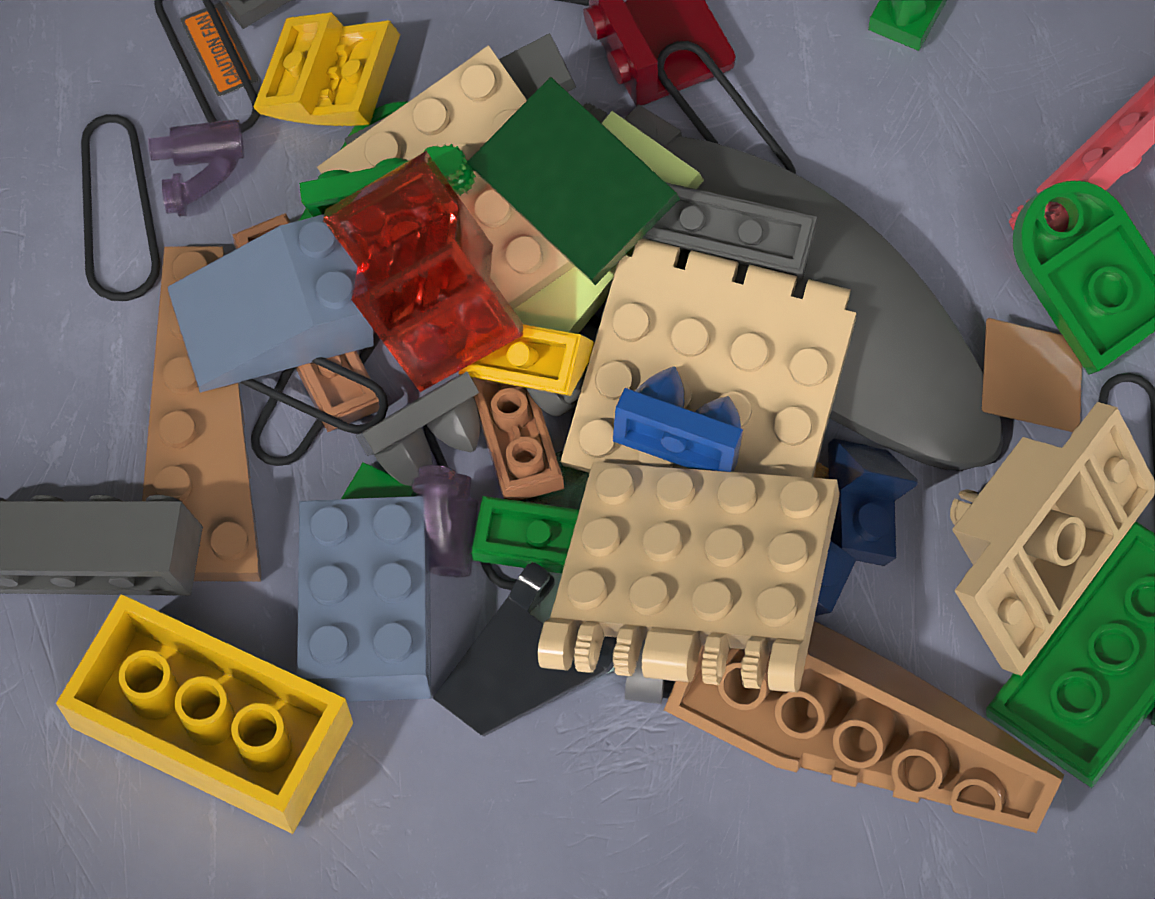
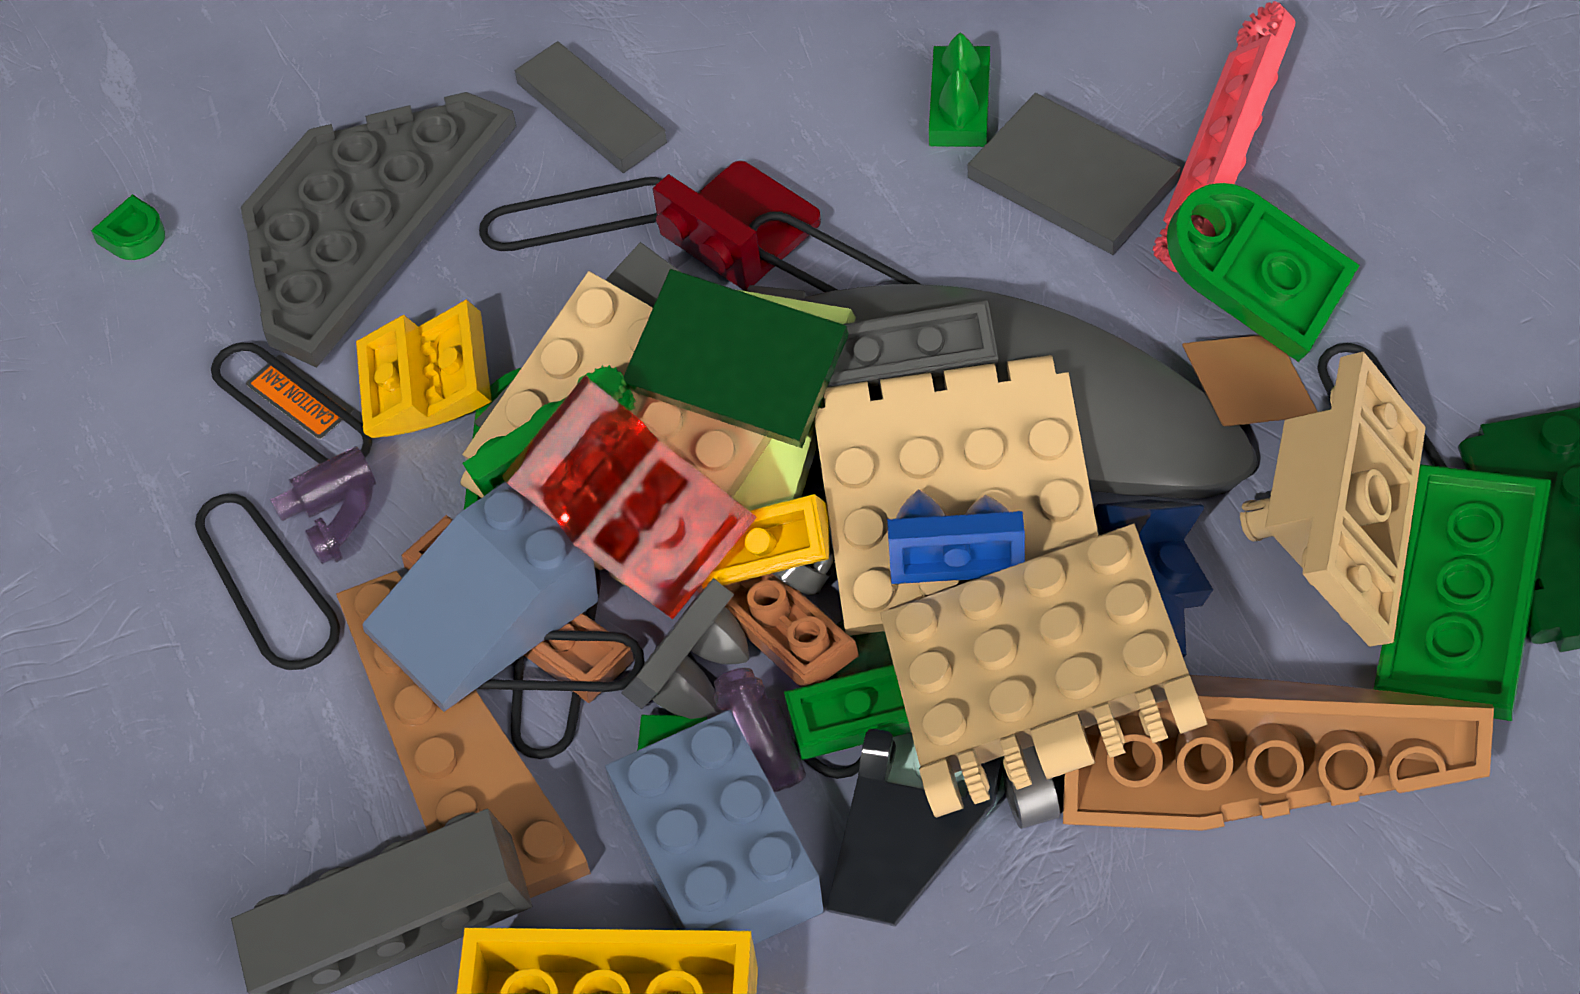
camera: 20 degrees left, 10 degrees down
none -> dark grey tile [967,92,1181,255]

